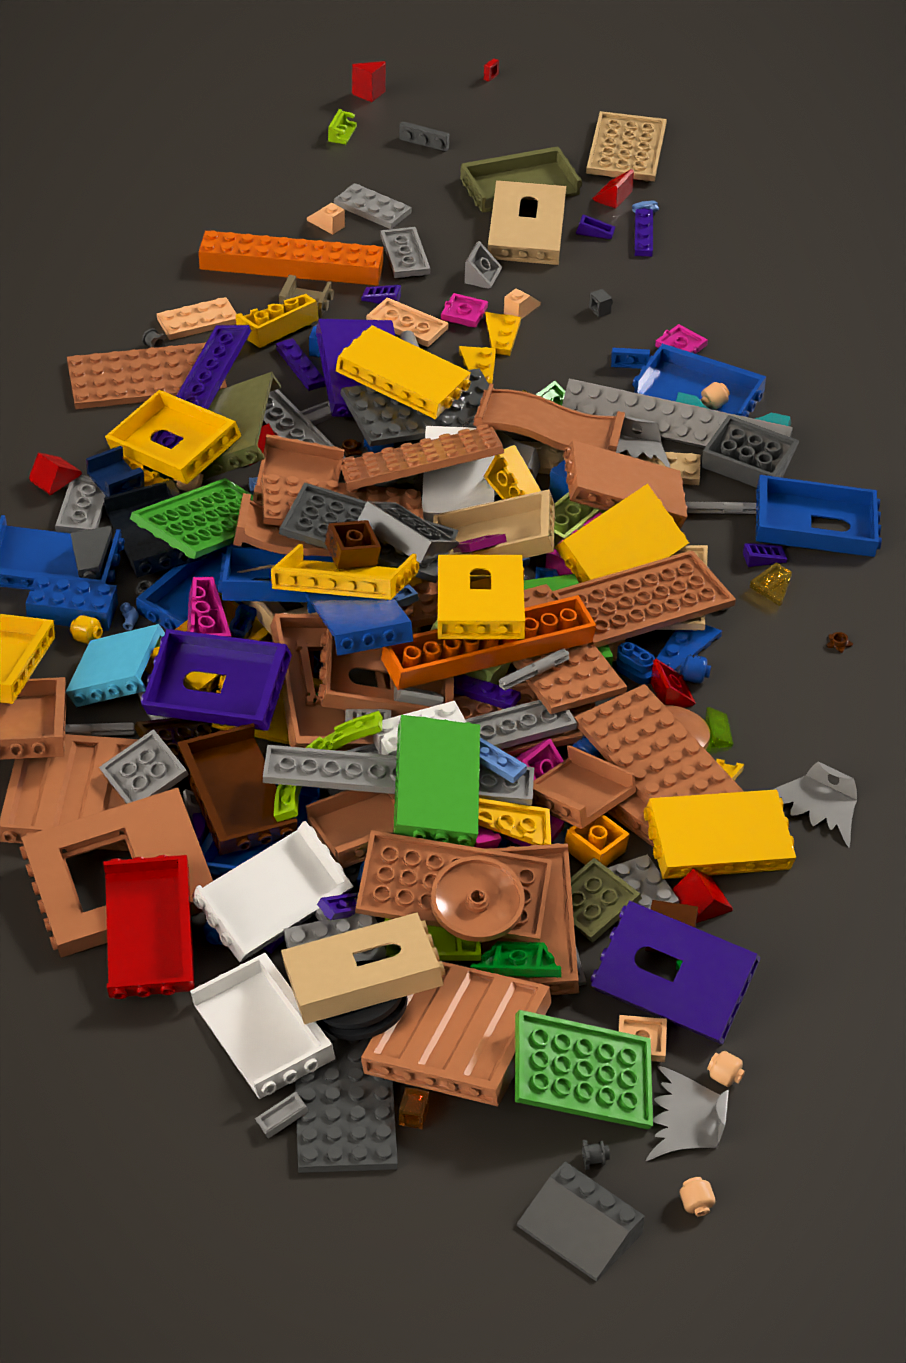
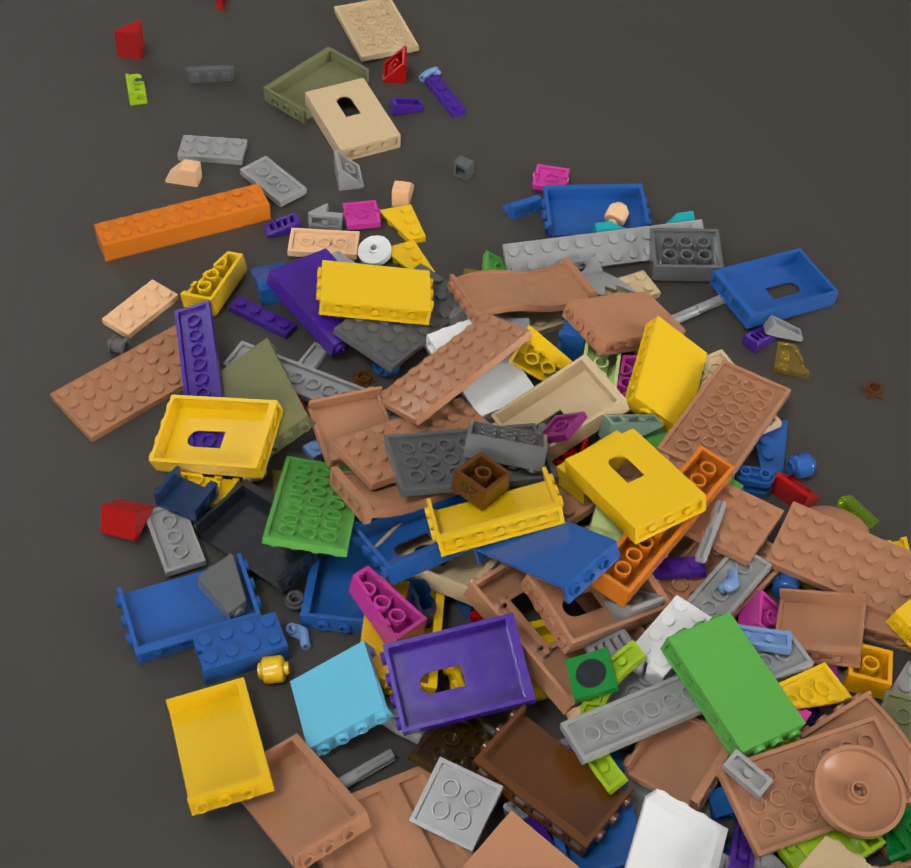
camera: 30 degrees left, 5 degrees up
dark tan panel [279,275,334,318] -> none
none -> light grey slope [308,203,343,230]
none -> white plate [358,235,392,266]
none -> green tile [565,647,619,703]
none -> sand green slope [598,414,663,439]
none -> medium blue arm [718,568,739,593]
none -> light grey plate [721,749,773,800]
none -> light grey slope [763,315,803,342]

